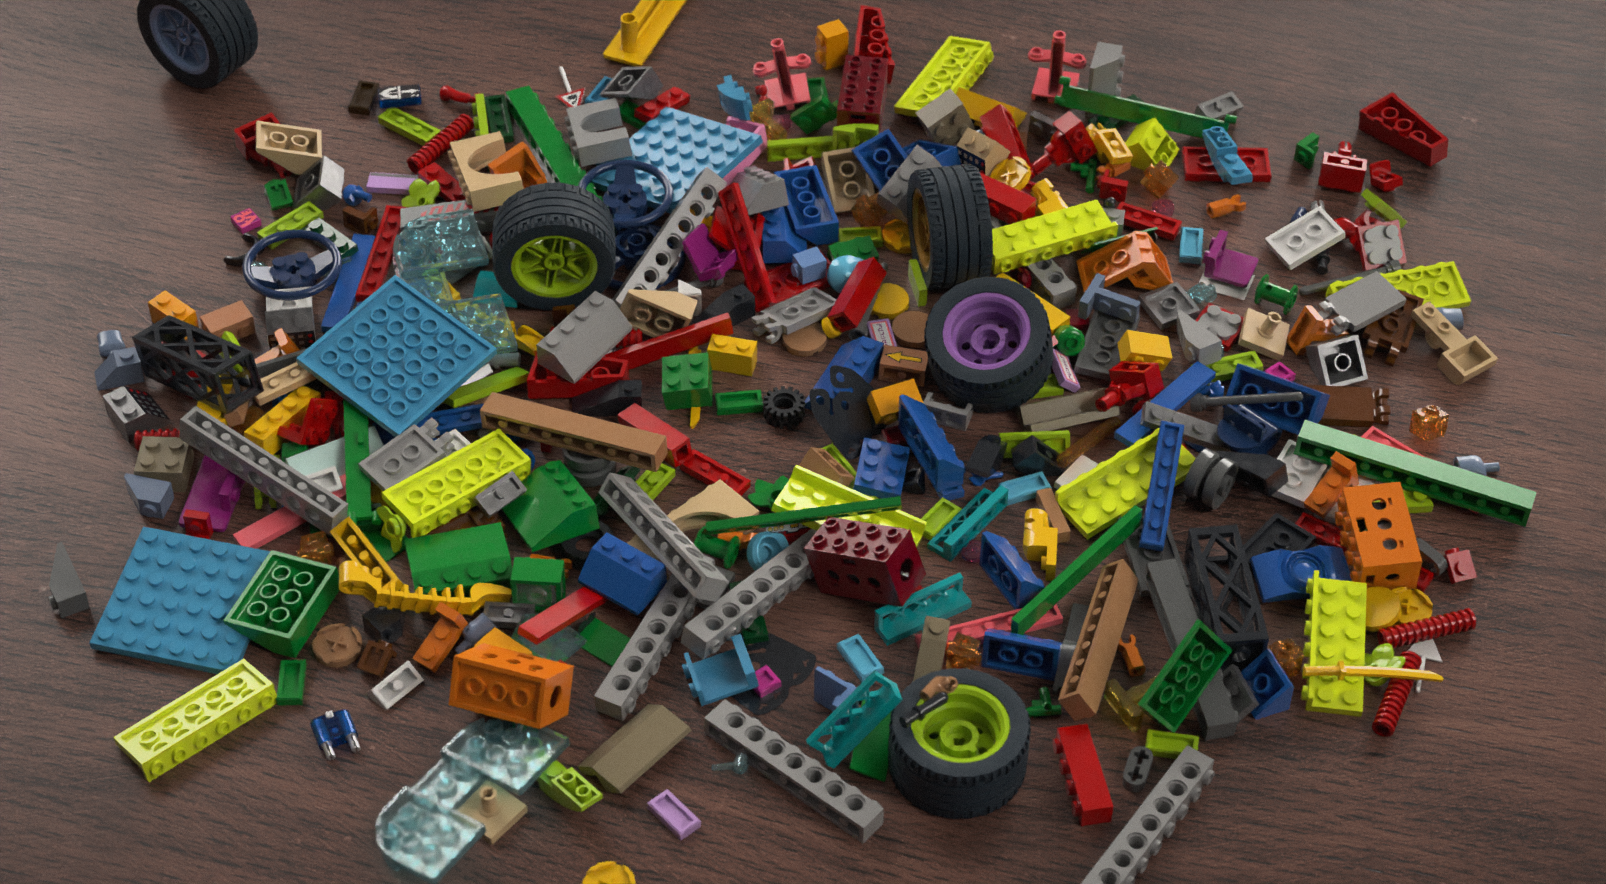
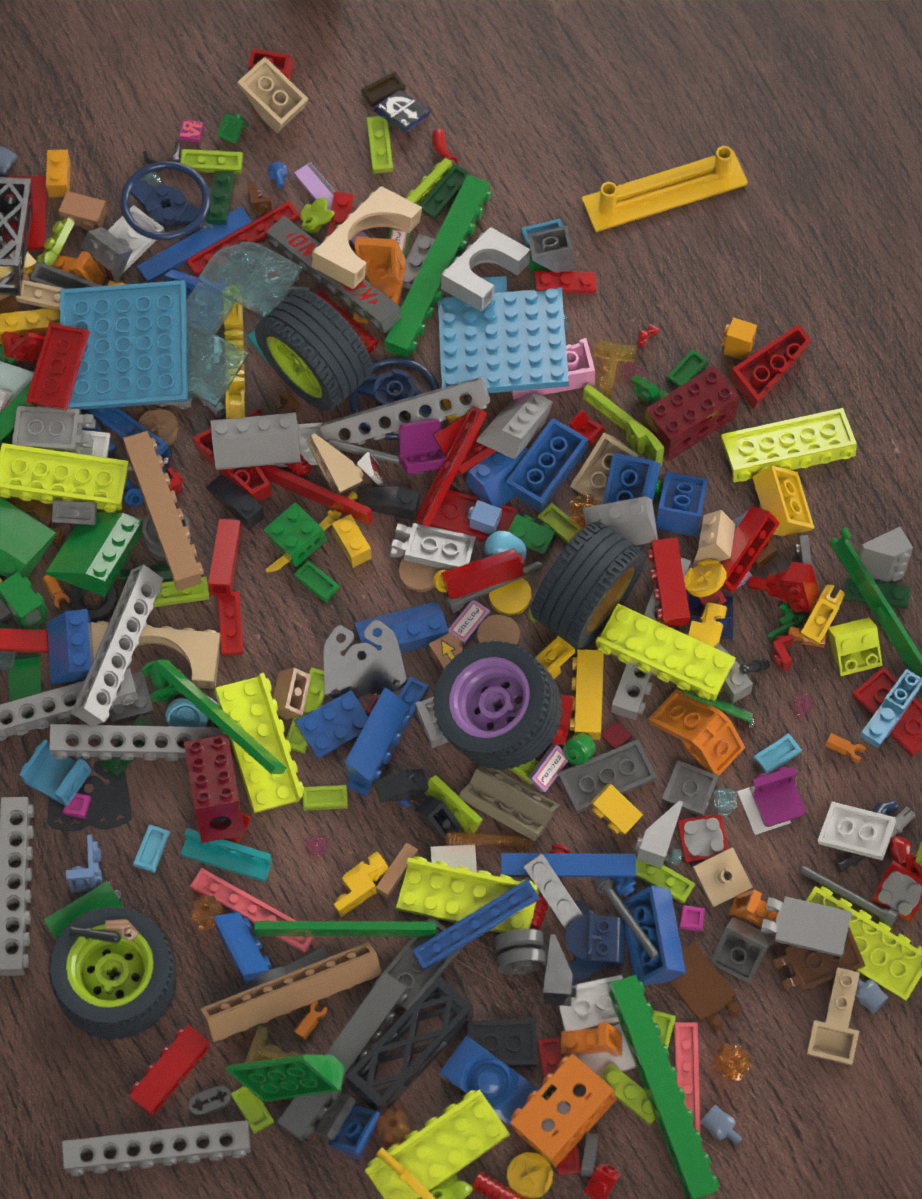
camera: 50 degrees right, 20 degrees up
flat silver slope [293,156,345,210] -> none
red piece [407,114,474,174] -> none
lime tile [443,366,529,408] -> none
piece [555,66,585,108] -> none
dark blue piece [578,160,673,230] -> none
dark azure slope [717,75,753,121] -> none
green plate [748,476,789,509] -> none
coral piece [753,38,811,114] -> none
black tyre [763,386,805,429] -> none
teal fence [806,670,902,769] -> none
light orange brick [867,378,923,425] -> none
black slope [902,467,925,495] -> none
dark tan slope [913,615,951,681] -> none
dark tan brick [916,89,975,146] -> none
teal fence [927,485,1009,562] -> none
blue slope [979,531,1045,610] -> none
medium azure tile [998,471,1052,506] -> none
dark red plate [1010,267,1032,289] -> none
green hose [1026,687,1061,717] -> none
coral piece [1028,30,1087,103] -> none
sand blue bracket [1078,273,1141,323] -> none
red brick [1095,361,1164,412] -> none
red plate [1117,202,1182,241] -> none
clear orange brick [1140,160,1180,200] -> none
green hose [1254,274,1298,315] -> none
yellow tile [1365,586,1401,632] -> none
none -> red tile [26,323,90,411]

